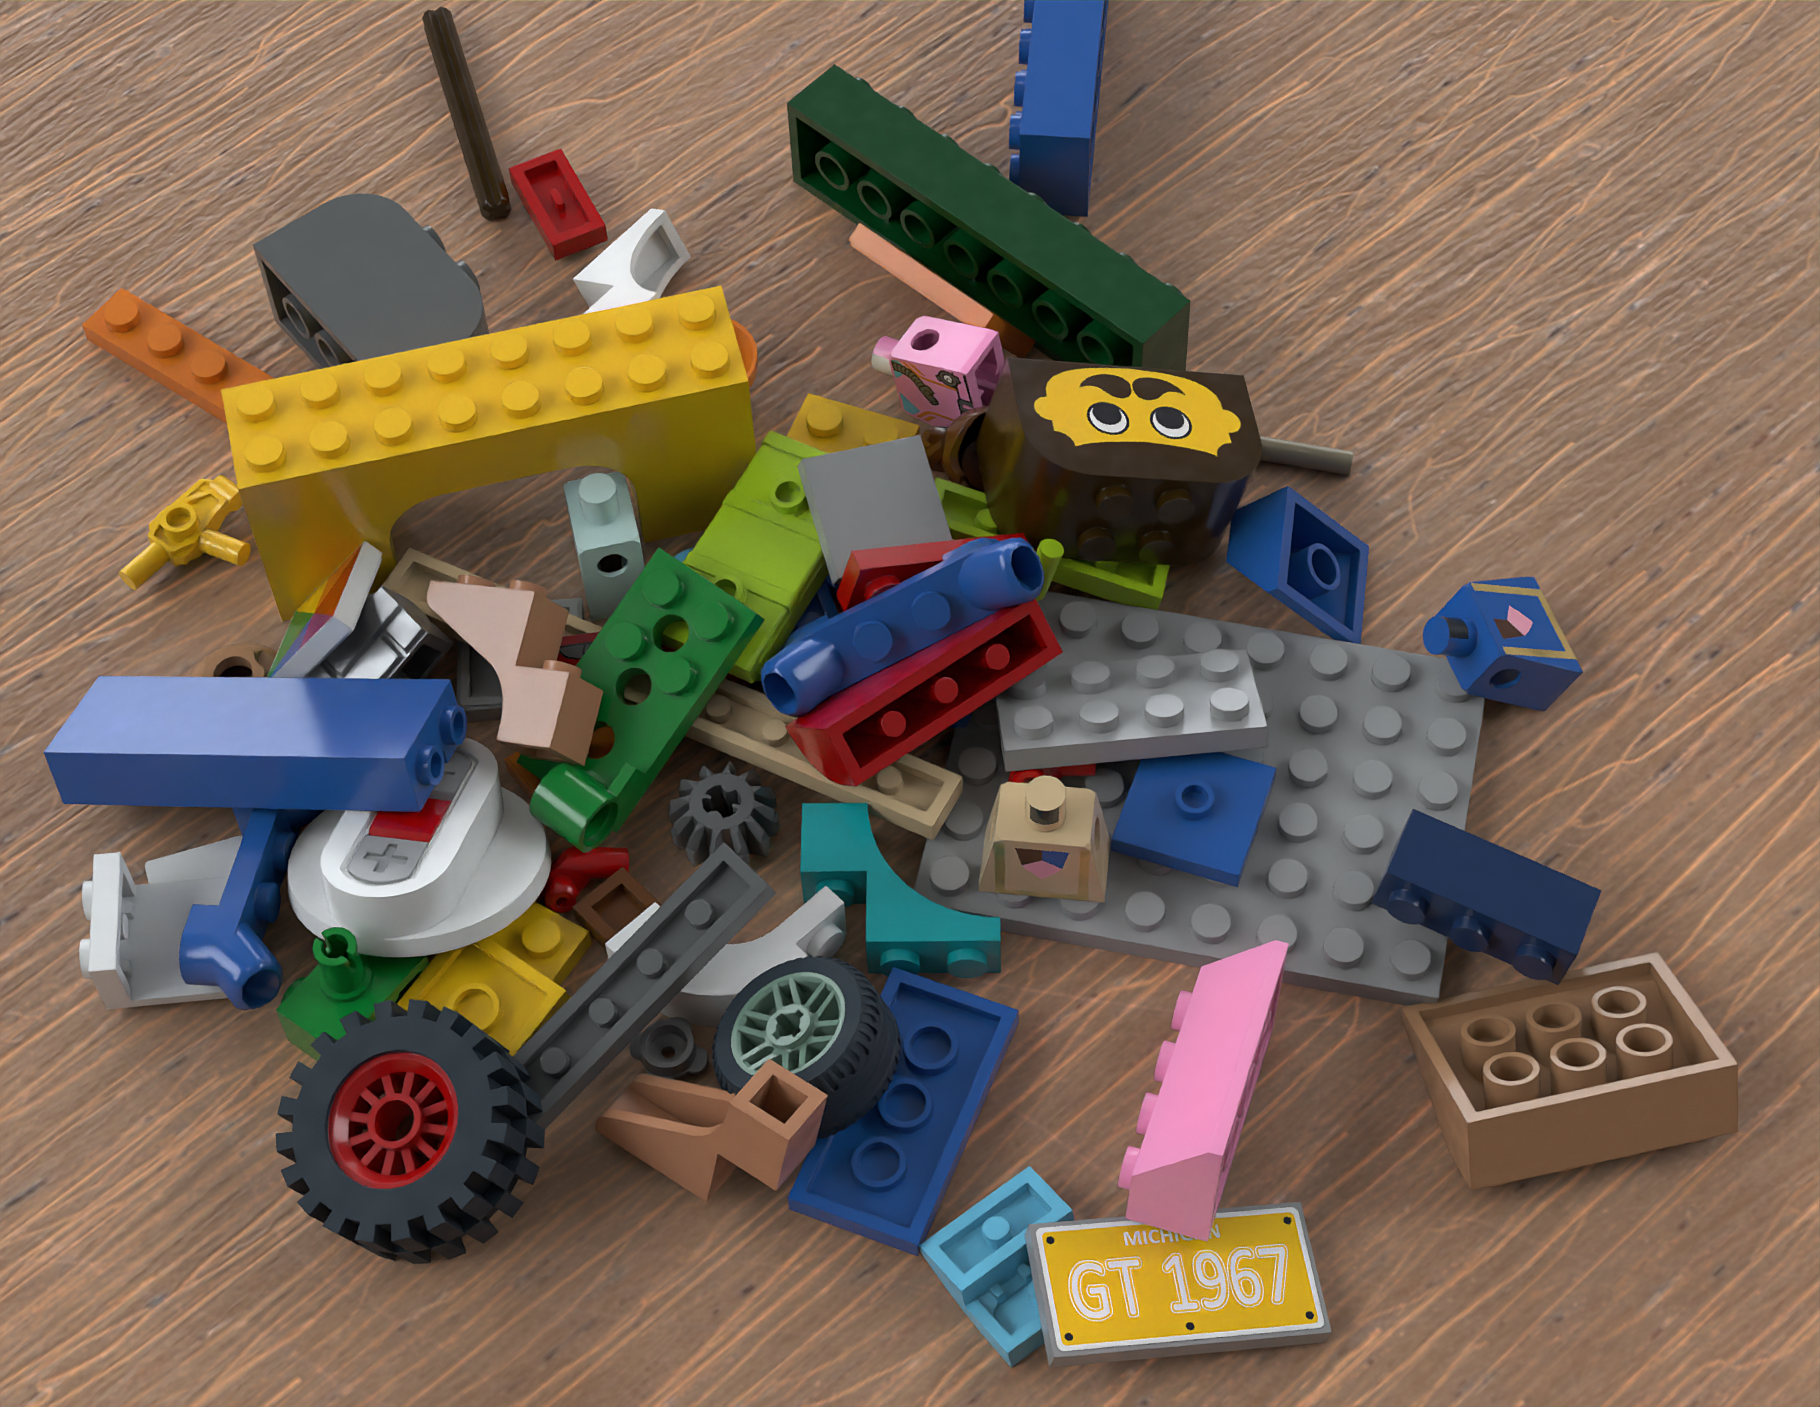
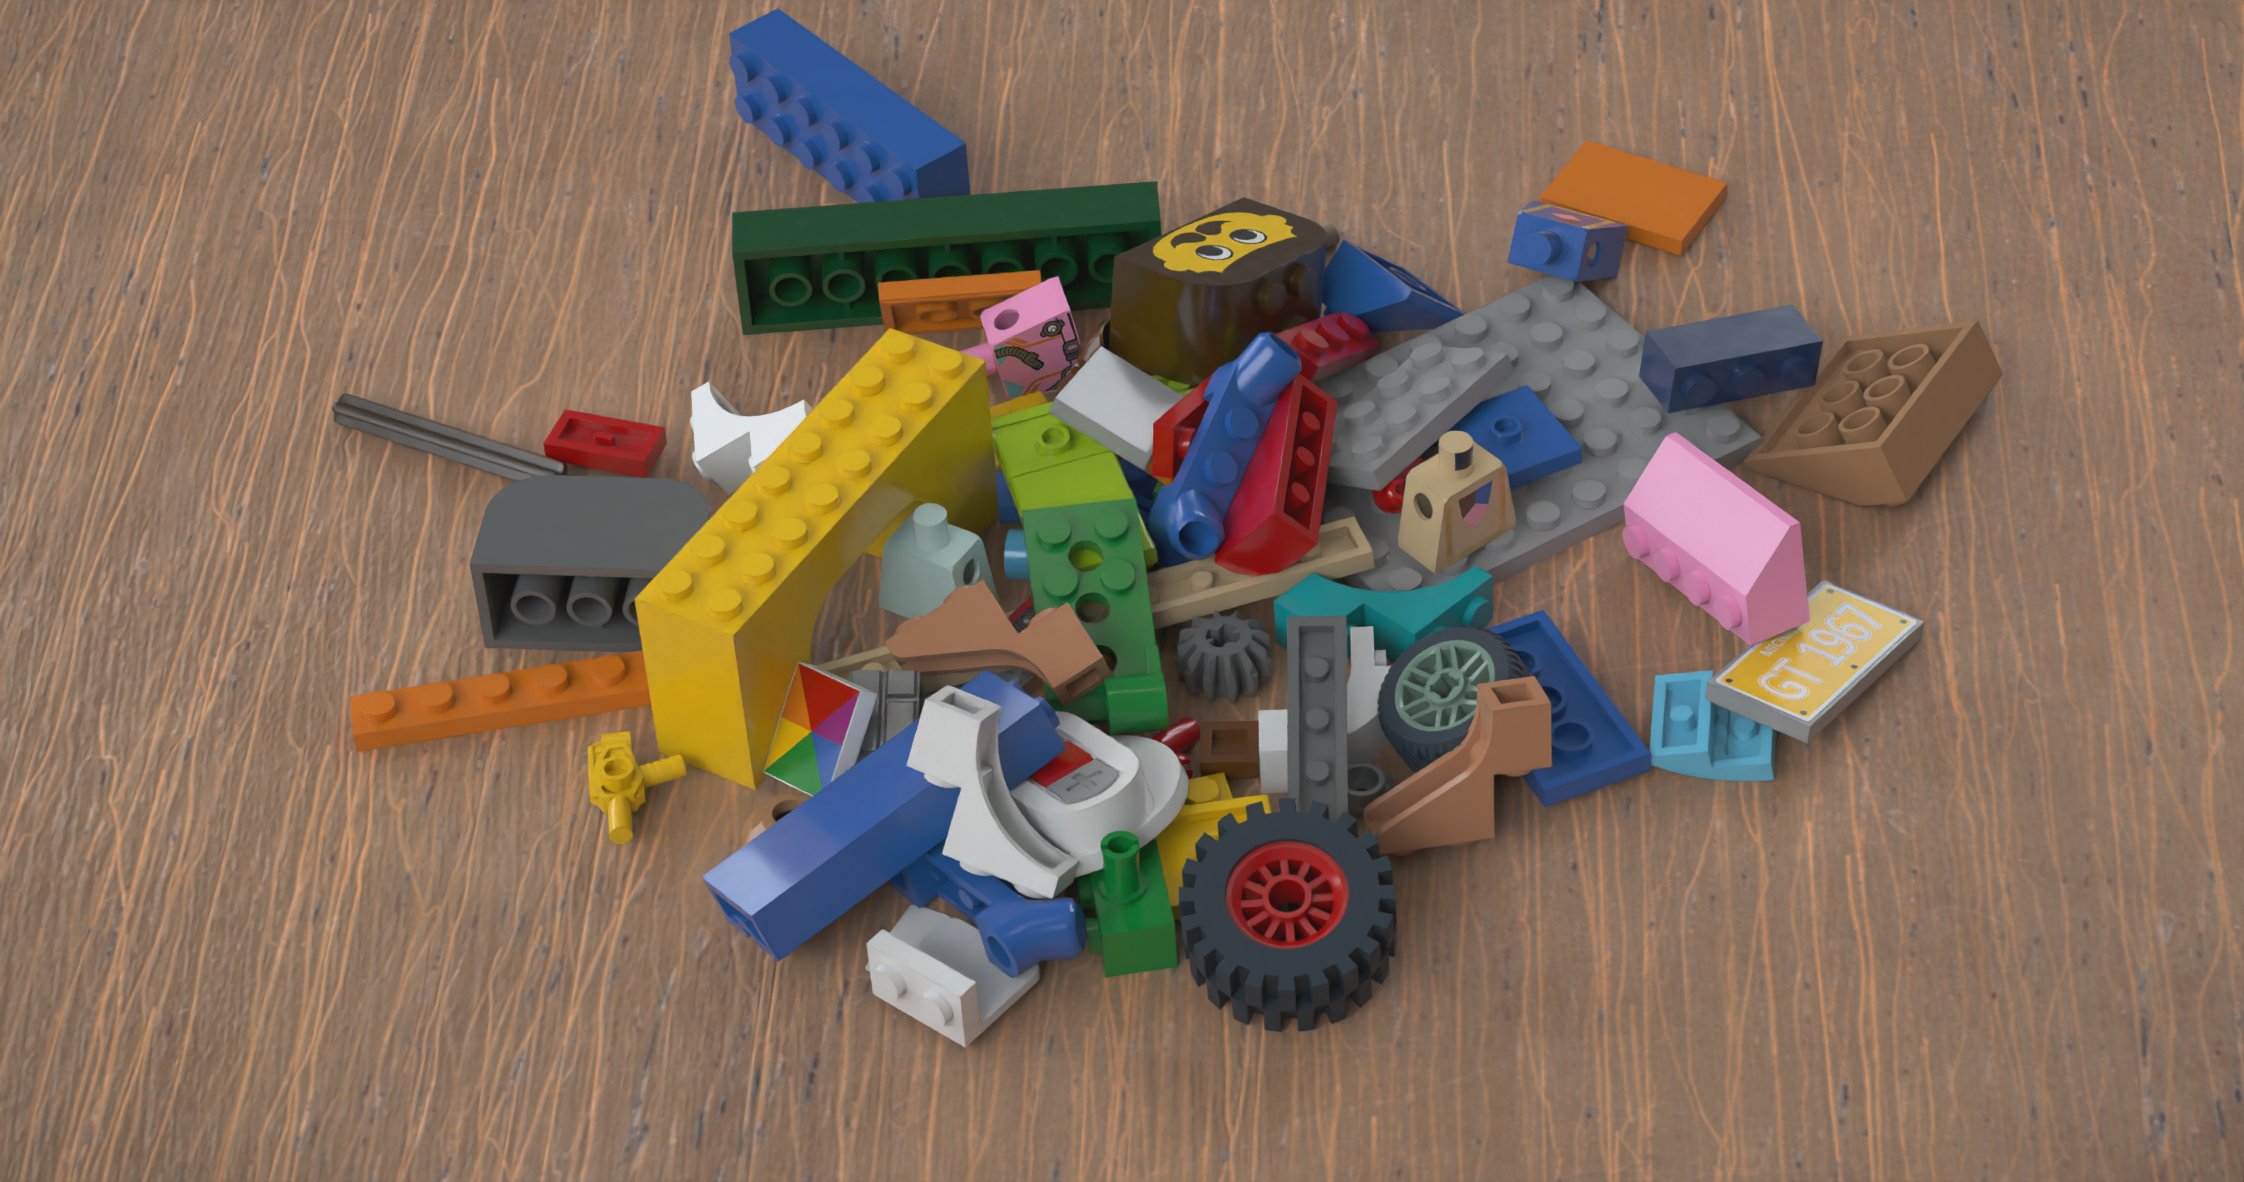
camera: 45 degrees left, 15 degrees down
none -> white arch [906,685,1079,899]
none -> red plate [1276,311,1380,383]
none -> orange tile [1539,140,1728,256]

